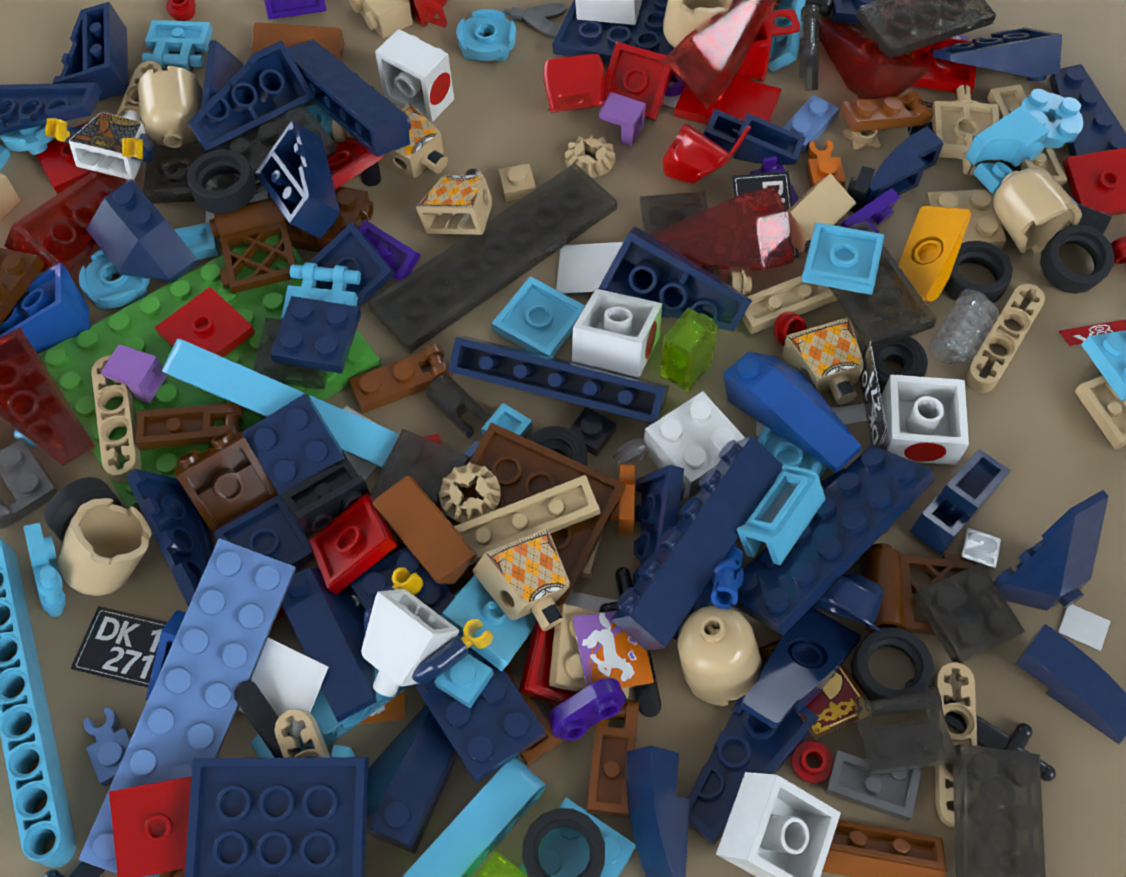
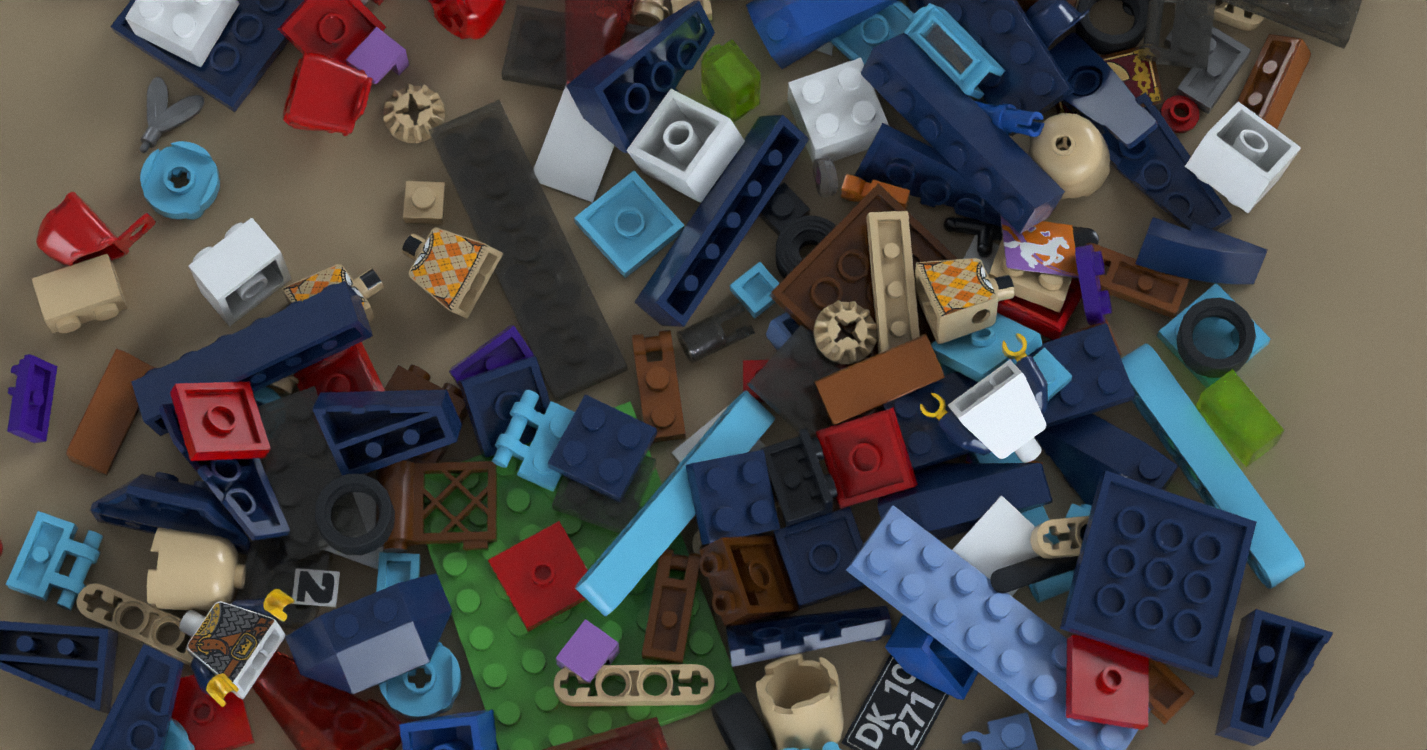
camera: 75 degrees left, 10 degrees up
none -> red plate [170,382,271,461]
none -> sticker [291,568,340,607]

